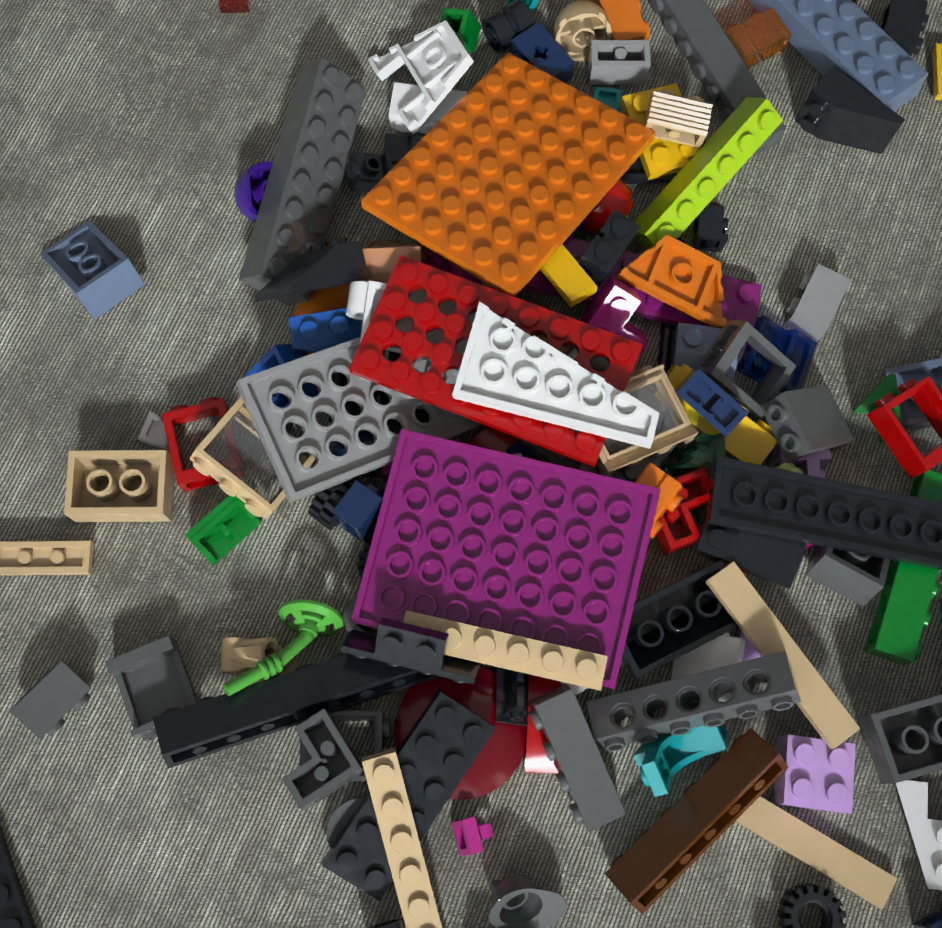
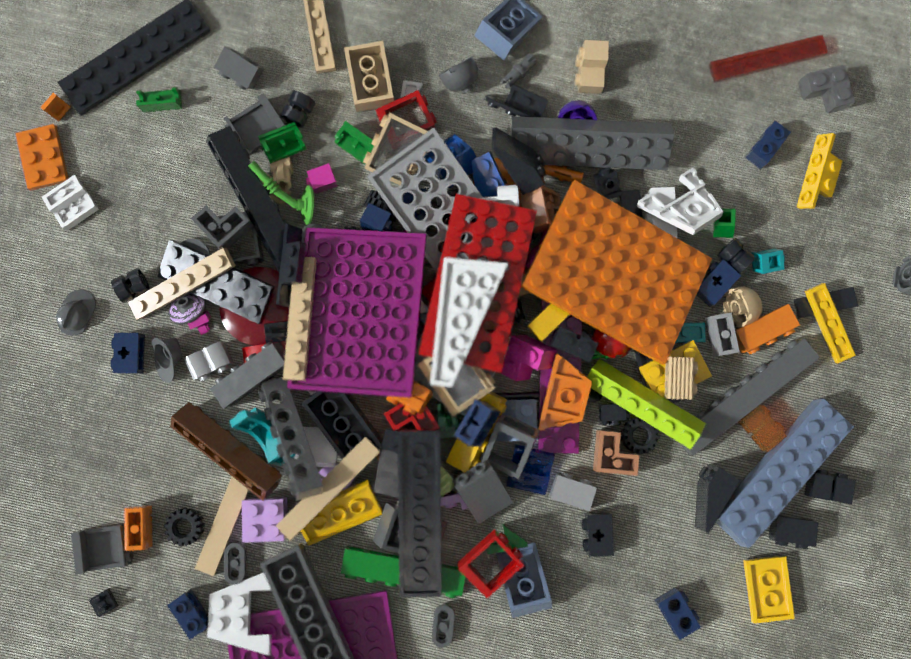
camera: 80 degrees right, 10 degrees up
none -> green hinge [136,87,182,112]
none -> dish [168,292,206,325]
none -> light grey brick [184,341,234,382]
none -> dark grey plate [224,542,246,585]
none -> green hinge [258,122,306,164]
none -> black wheel [280,90,315,128]
none -> yellow tile [301,480,383,546]
none -> dark pink brick [305,163,338,194]
none -> dark grey cylinder [438,56,478,93]
none -> black bracket [484,84,549,118]
none -> dark grey pin [501,53,537,89]
none -> orange pin [544,165,584,183]
none -> tan brick [575,40,609,94]
none -> black brick [582,512,614,557]
none -> nougat brick [593,430,639,476]
none -> black tyre [621,417,660,454]

